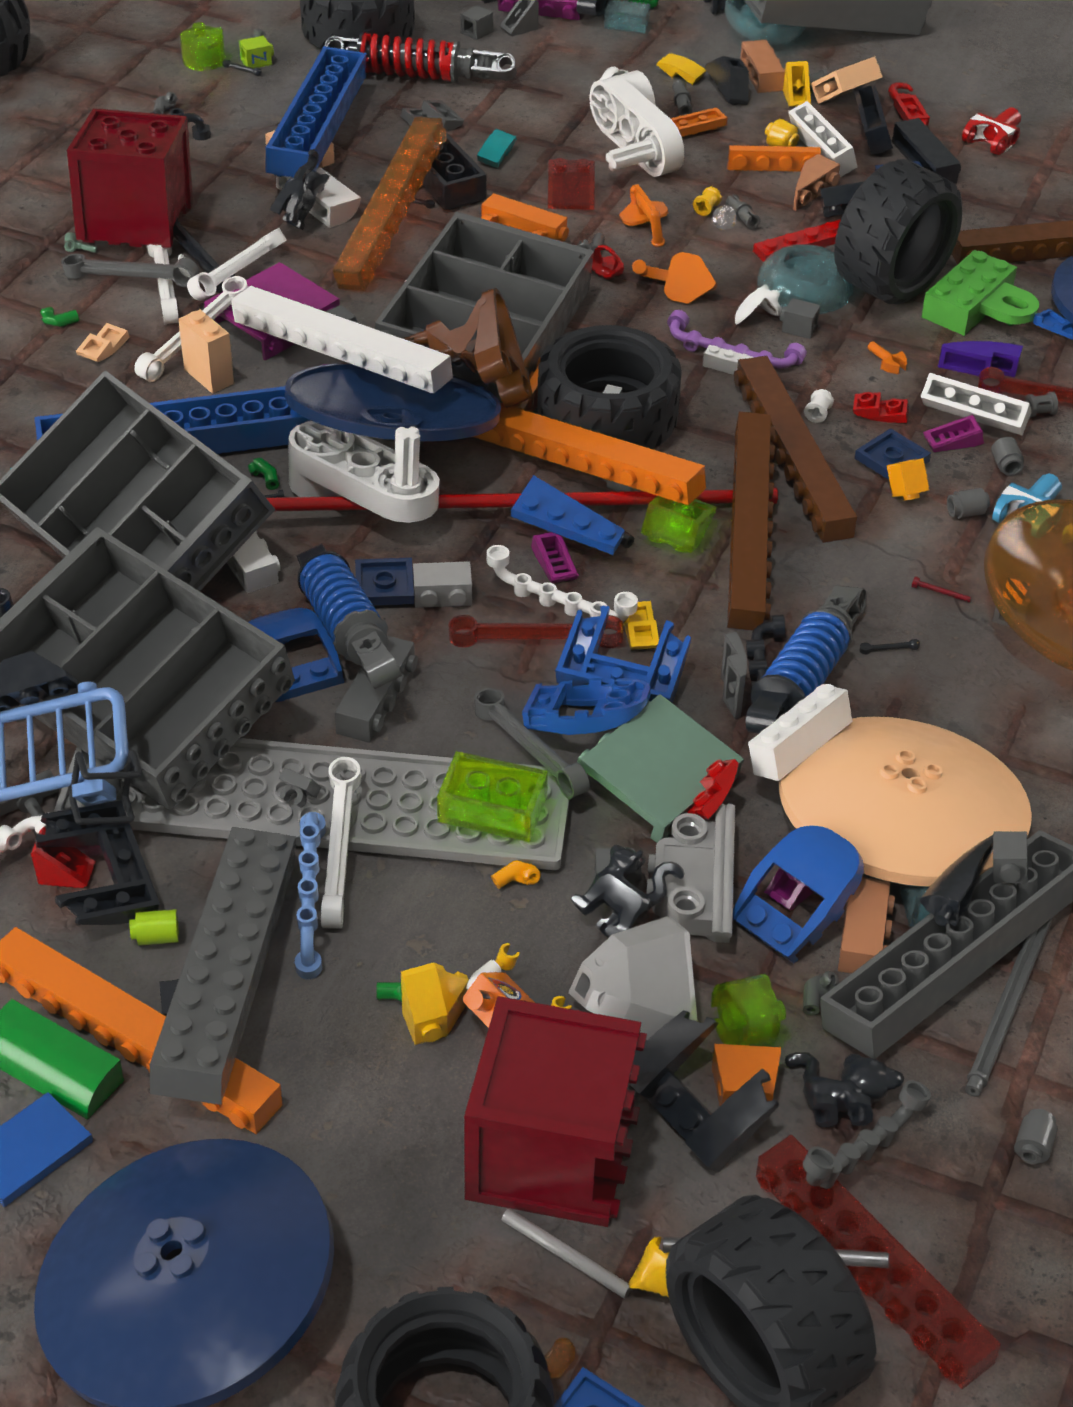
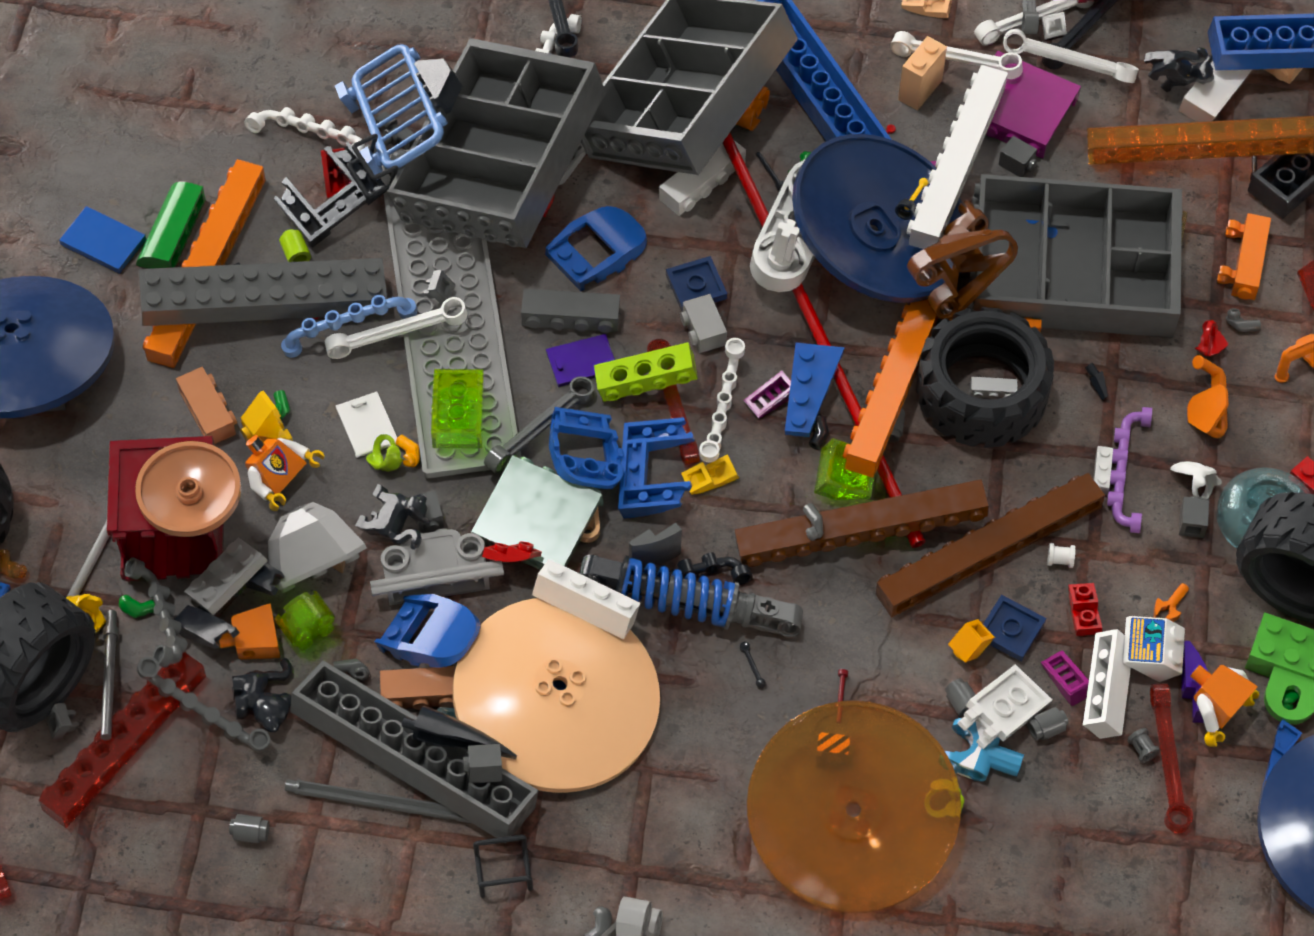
camera: 75 degrees right, 15 degrees up
piece [296,543,402,689] -> none
none -> green arm [118,595,155,618]
none -> dark grey bar [124,557,187,668]
none -> nougat dish [136,441,241,537]
none -> nougat brick [176,366,237,444]
none -> light grey plate [184,537,268,615]
none -> white container [336,392,397,458]
none -> lime piece [366,434,403,472]
none -> dark purple container [546,334,615,387]
none -> lime brick [594,342,698,402]
none -> dark grey arm [803,503,824,541]
none -> black hinge [895,178,928,220]
none -> white tile [957,664,1052,749]
none -> slope [1123,616,1185,682]
none -> orange torso [1190,665,1260,747]

